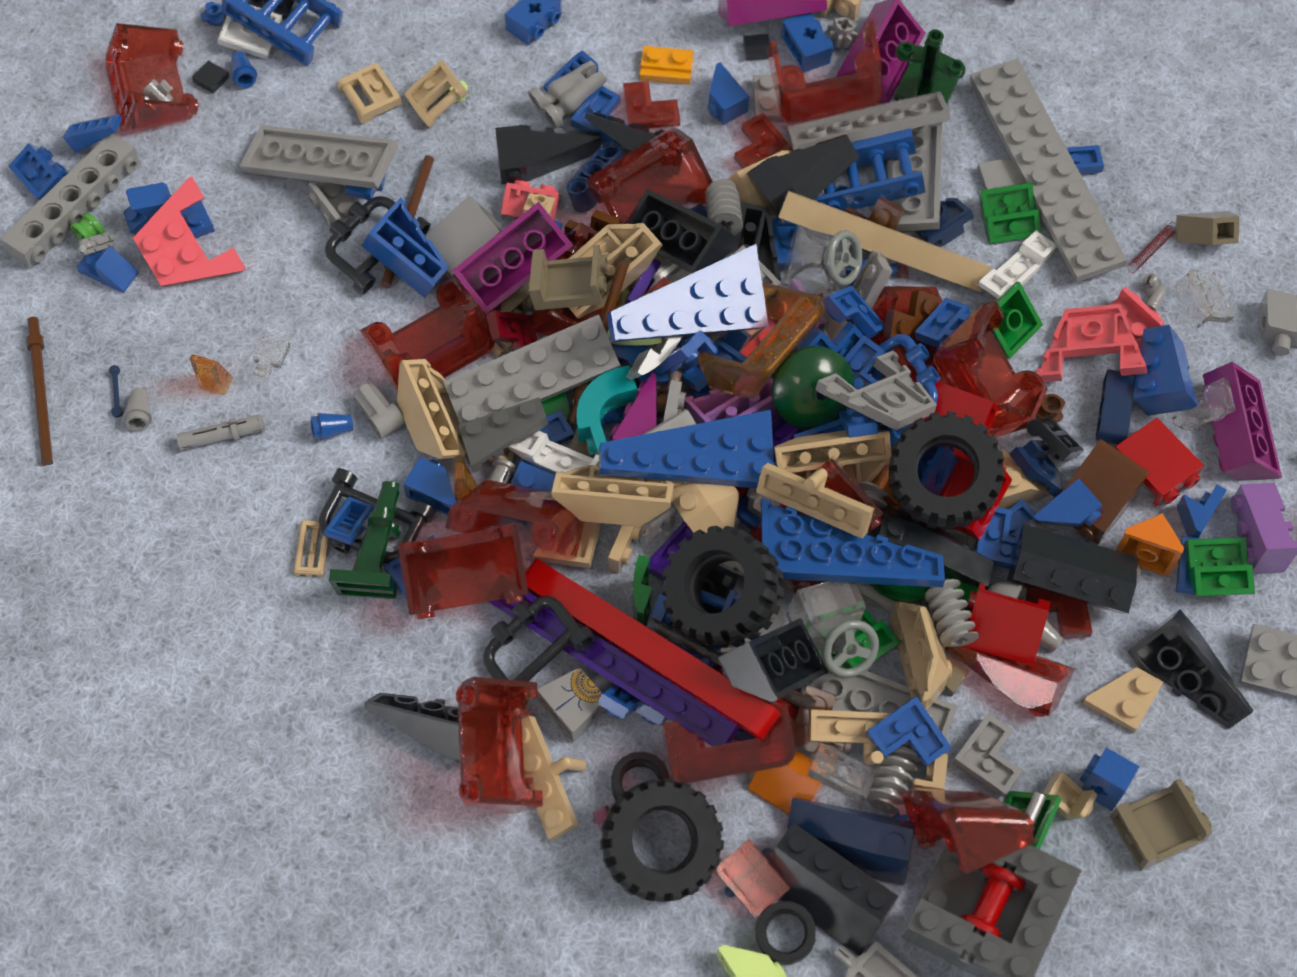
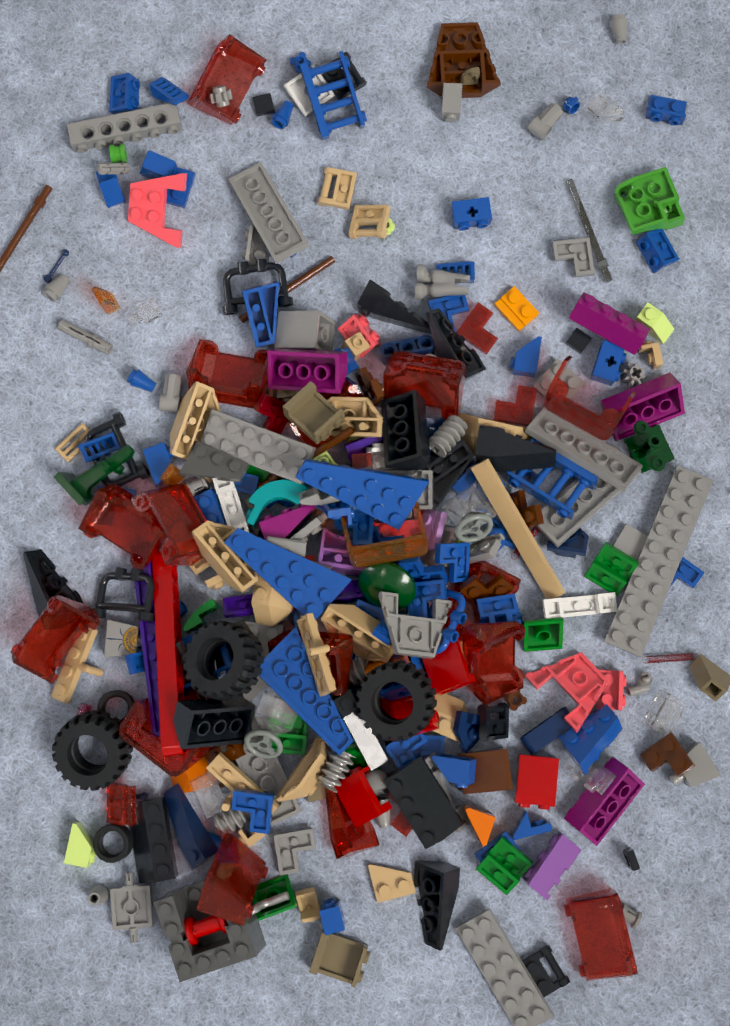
camera: 45 degrees right, 20 degrees up
none -> reddish brown plate [640,732,696,777]

